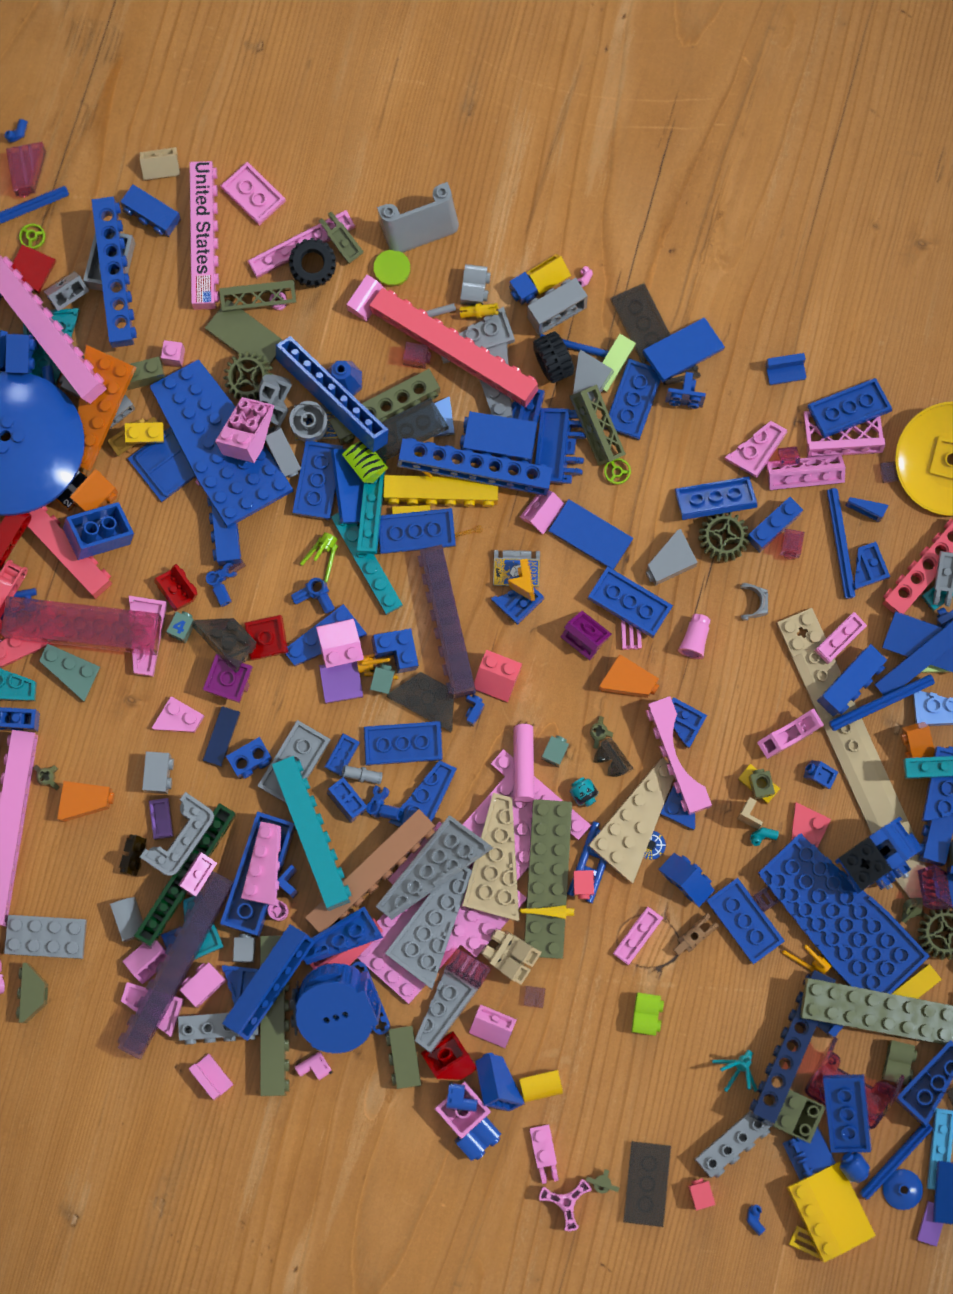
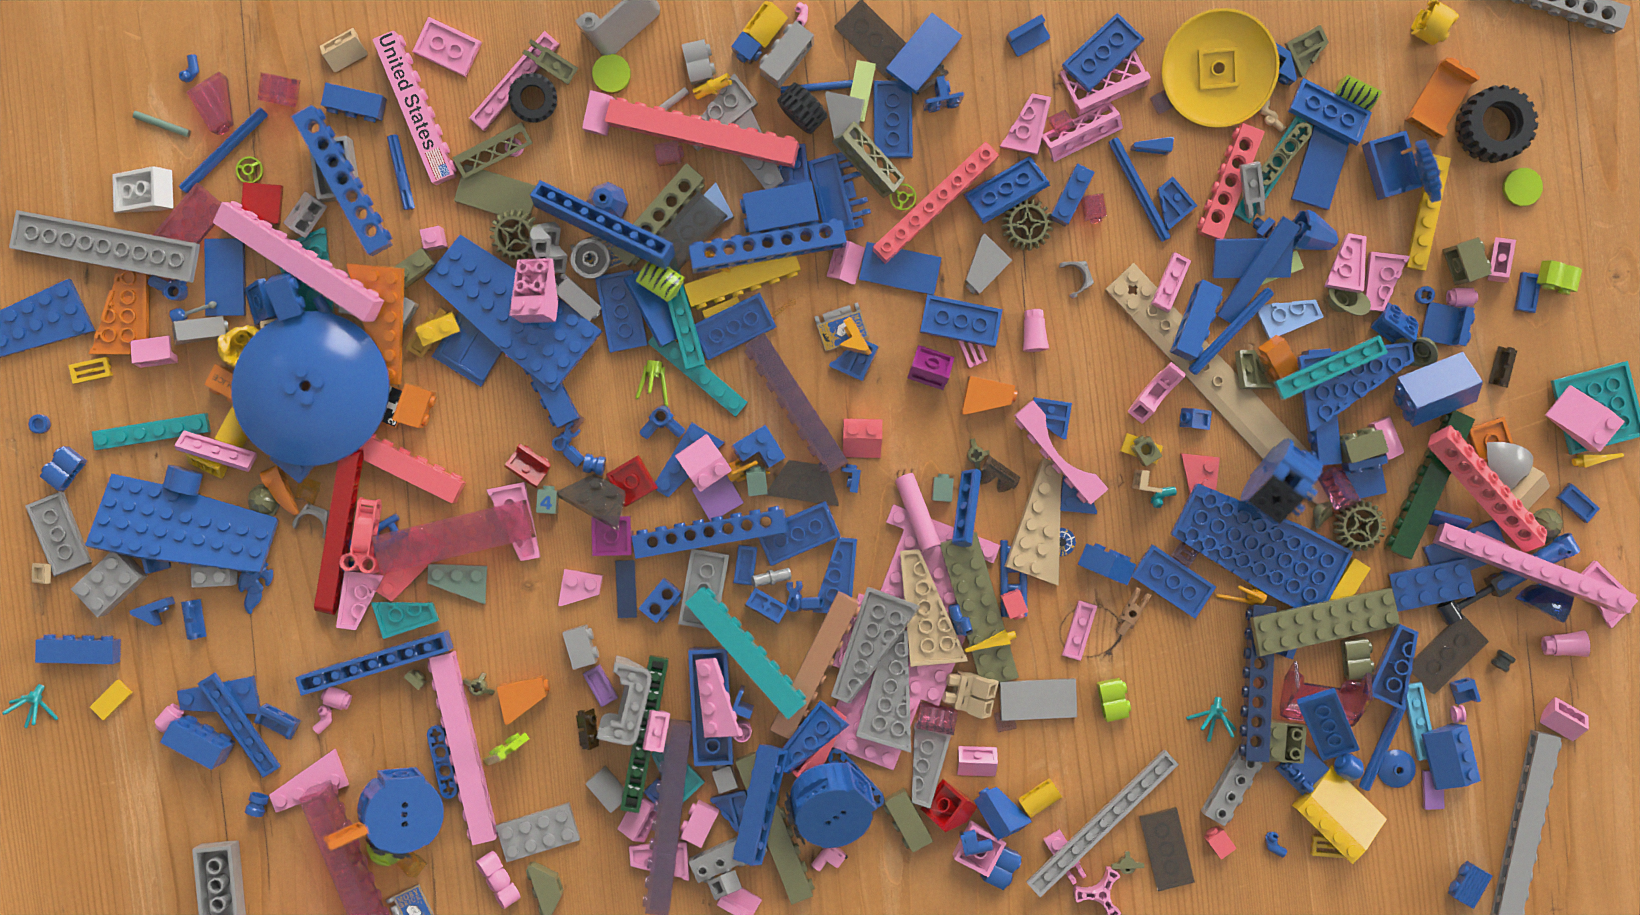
camera: 25 degrees left, 10 degrees up
blue brick [63,502,134,560] -> none
teal head [570,777,599,807] -> none
none -> clear pink brick [257,72,301,107]
none -> blue axle [387,134,415,210]
none -> lime wing [483,733,529,766]
none -> blue wheel [583,454,606,476]
none -> blue brick [631,506,788,559]
none -> light grey brick [708,870,742,900]
none -> coral brick [872,141,999,264]
none -> blue piece [948,604,973,636]
none -> blue brick [952,469,981,547]
none -> light grey tile [999,678,1077,721]
none -> light grey plate [1026,750,1179,897]
none -> olive wing [1235,350,1275,389]

